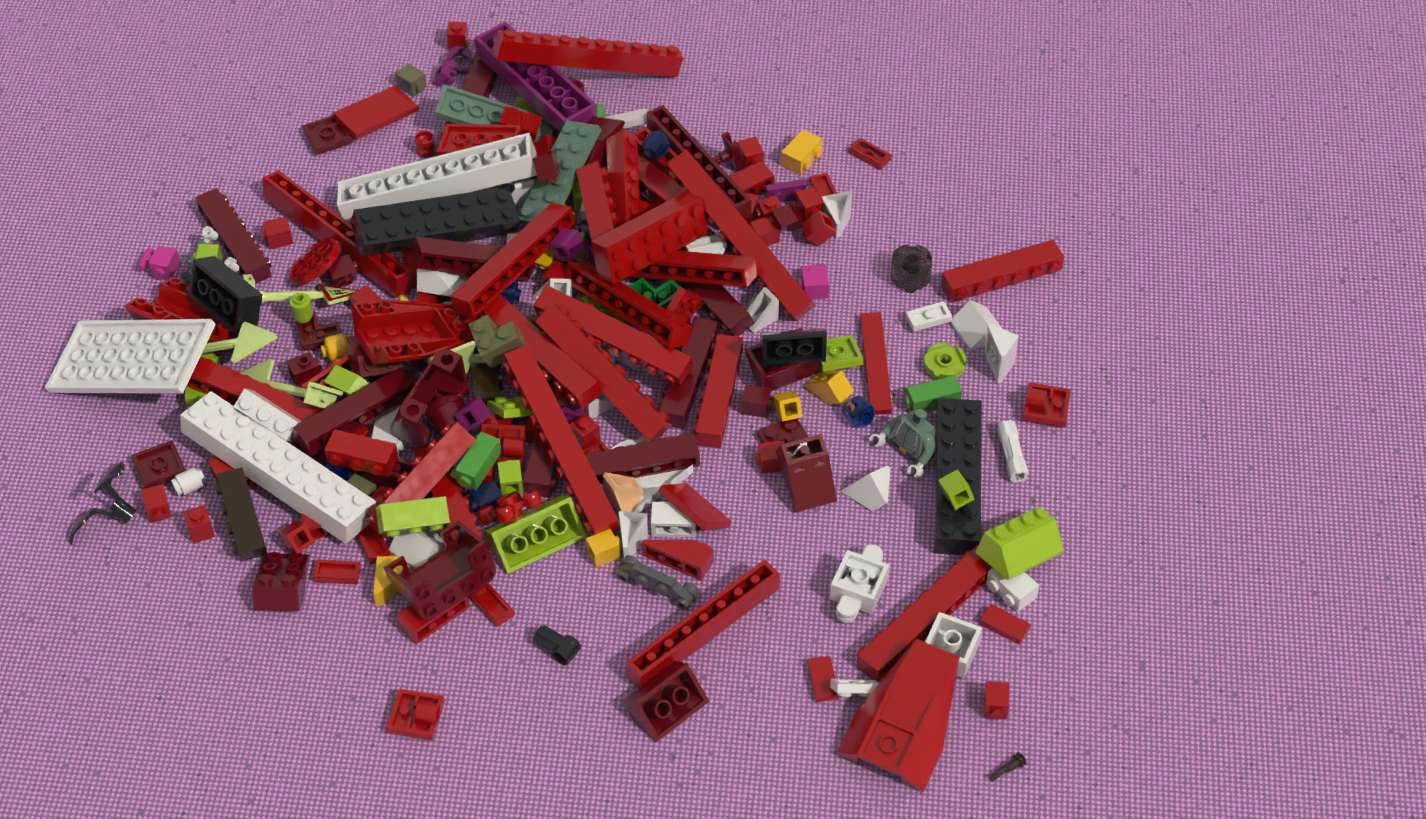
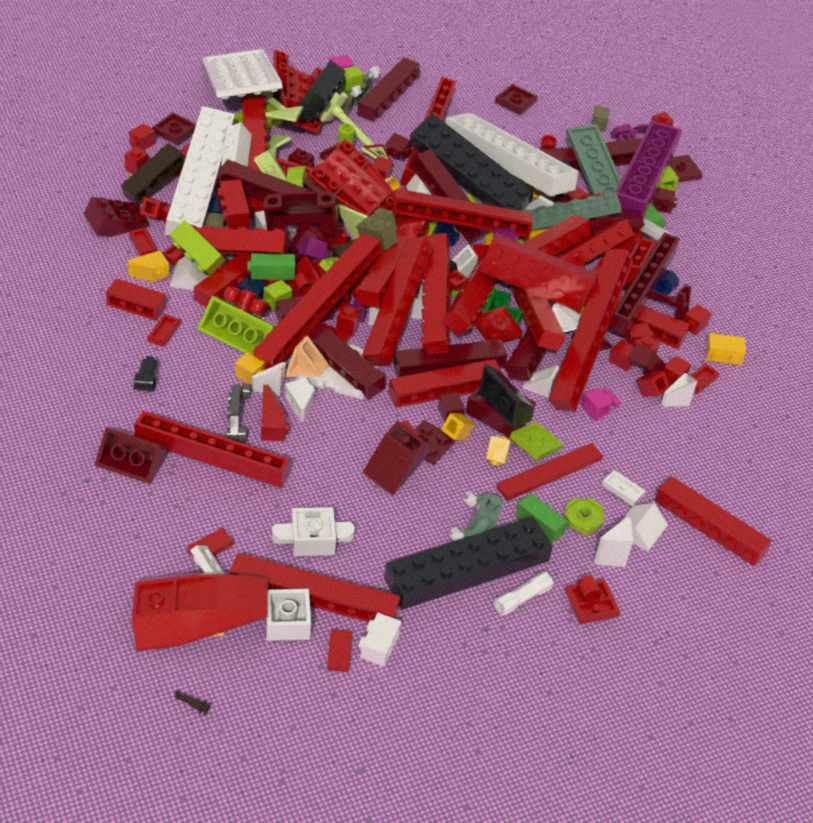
camera: 55 degrees right, 5 degrees down
black plant [69,461,137,544] -> none
white brick [171,467,206,496] -> none
red brick [261,216,294,250] -> none
red tile [289,237,342,286] -> none
red tile [333,85,419,139] -> none
dark red windscreen [383,521,496,620] -> none
red plate [386,688,445,741] -> none
red plate [437,124,523,156] -> none
red brick [493,30,683,77] -> none
red brick [499,105,542,144] -> none
dark red slope [532,150,560,184] -> none
clear blue head [642,130,671,160] -> none
red tile [658,483,732,531] -> none
magenta plate [766,179,806,202] -> none
white slope [841,466,890,511] -> none
clear blue head [843,396,875,427] -> none
red tile [849,138,892,170] -> none
clear smoke brick [890,244,933,293] -> none
lime brick [938,469,975,510] -> none
lime slope [975,506,1064,580] -> none
red brick [983,681,1009,720] -> none

